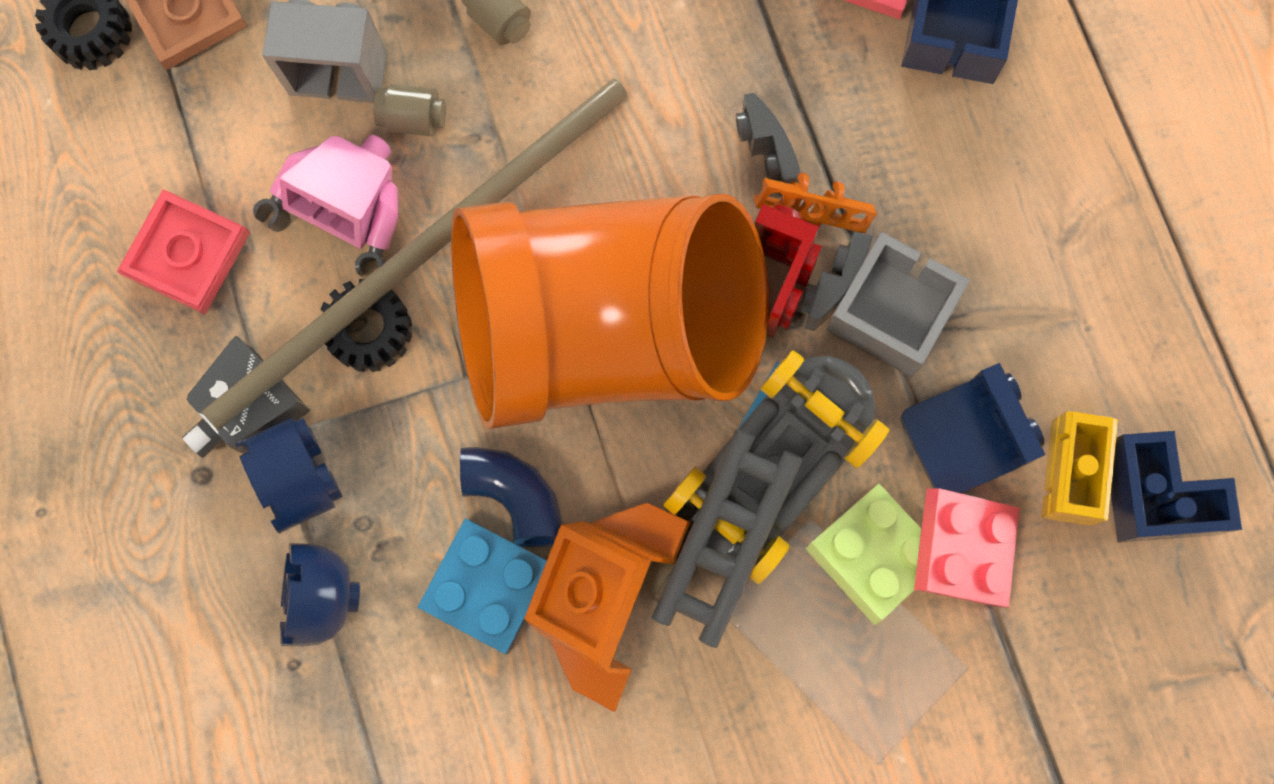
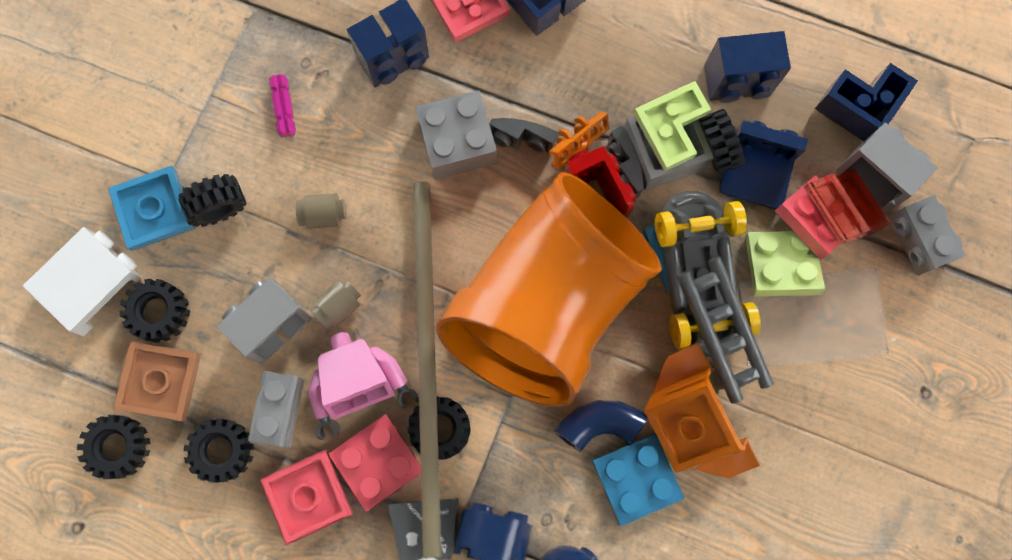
camera: 60 degrees left, 0 degrees up
yellow brick [1041,411,1118,526] -> none
none -> black tyre [183,418,254,483]
none -> light grey brick [248,371,305,448]
none -> coral plate [328,414,421,512]
none -> light grey brick [416,90,497,180]
none -> yellowish green plate [633,81,711,172]
none -> black tyre [698,109,745,174]
none -> dark blue piece [704,31,791,103]
none -> clear red slope [804,169,890,244]
none -> light grey piece [835,122,938,214]
none -> light grey brick [889,195,966,276]

